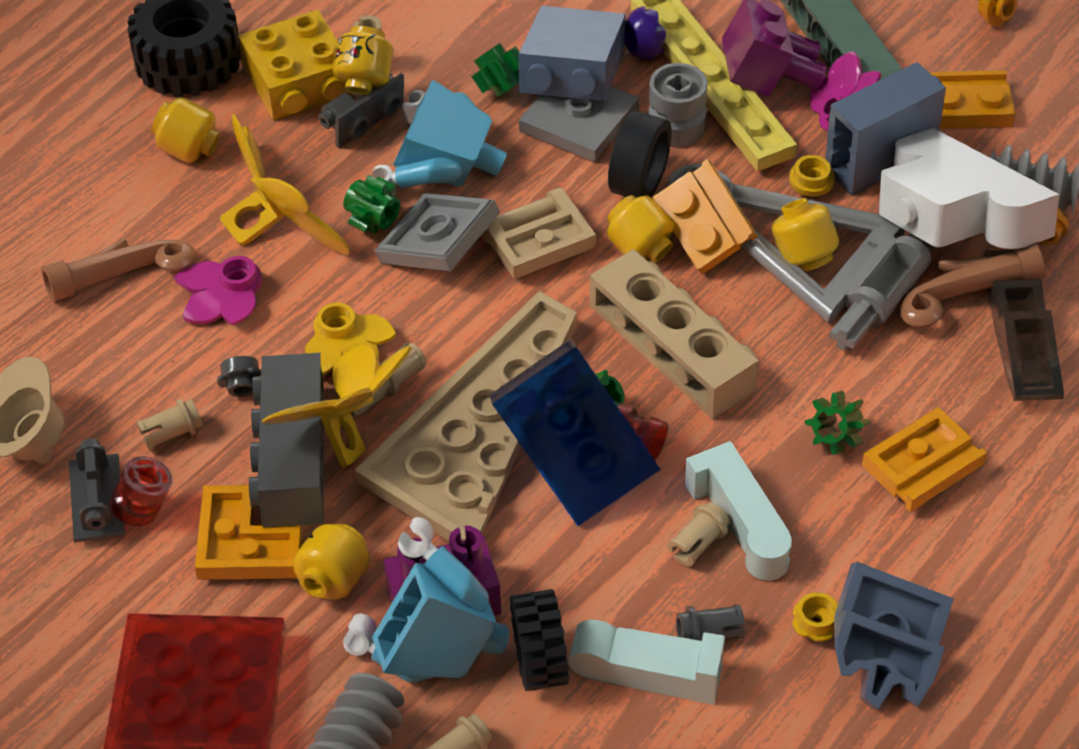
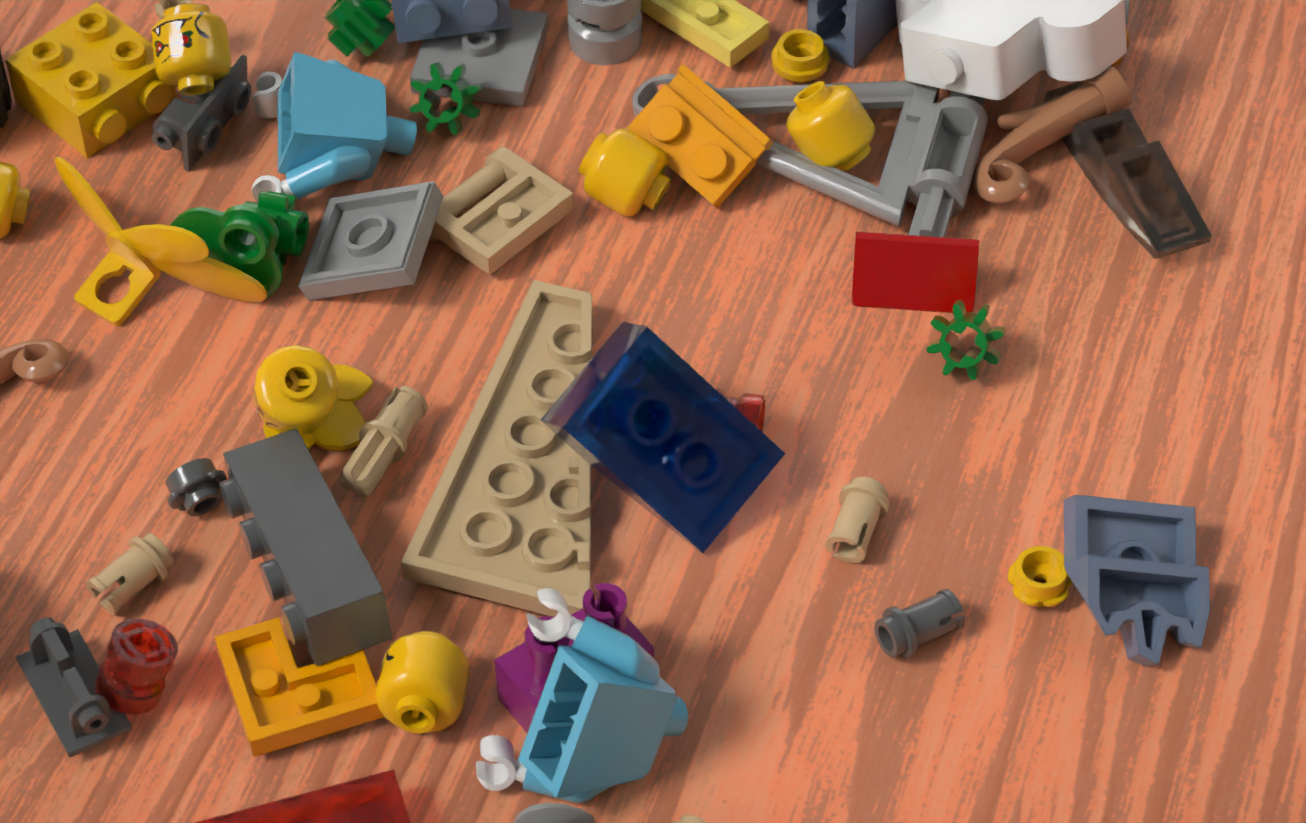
camera: 20 degrees left, 0 degrees up
dark pink plate [174,256,262,325] -> none
yellow piece [262,344,411,467] -> none
black tyre [510,589,569,691] -> none
light aqua leg [568,620,725,705] -> none
tan brick [590,249,759,420] -> none
black tyre [608,111,672,198] -> none
light aqua leg [685,441,792,581] -> none
light orange plate [862,407,987,512] -> none
none -> green plate [170,204,283,300]
none -> yellow head [253,345,339,435]
none -> green gear [409,62,483,135]
none -> red slope [851,232,980,313]

